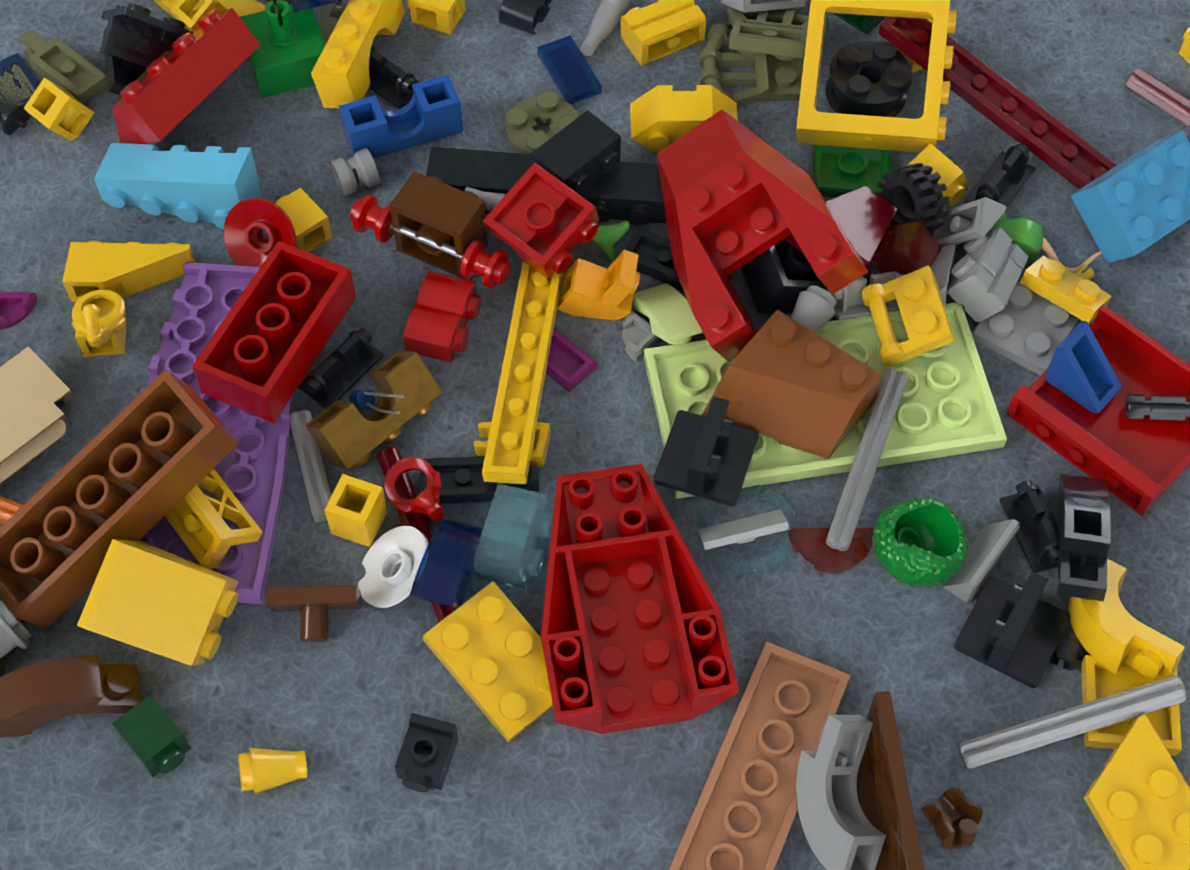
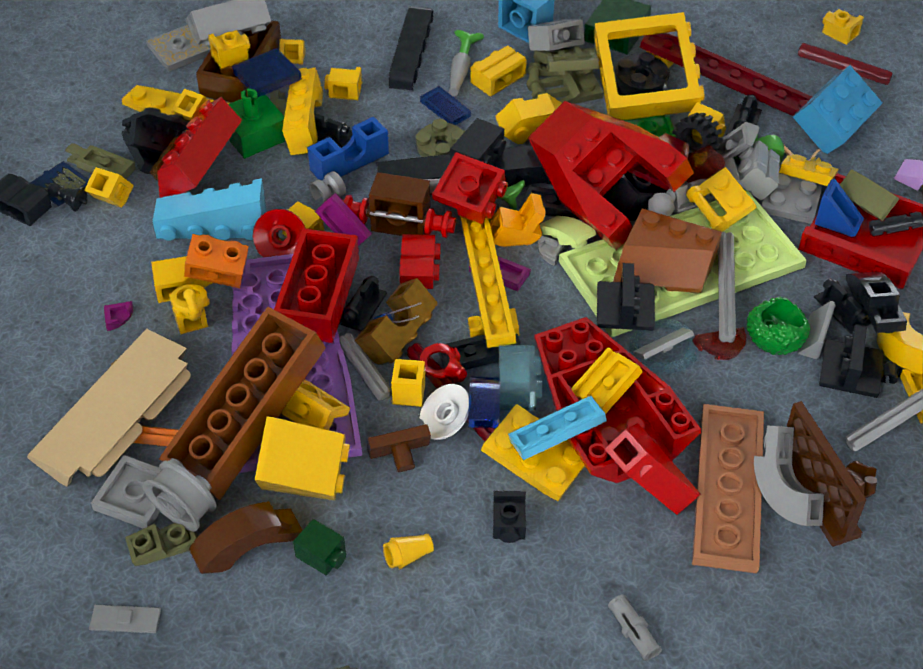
camera: 15 degrees left, 10 degrees down
none -> orange brick [184,234,249,288]
none -> magenta tile [315,193,372,246]
none -> medium azure tile [508,396,607,460]
none -> yellow plate [571,347,642,414]
none -> red slope [605,423,701,515]
none -> olive slope [840,169,899,221]

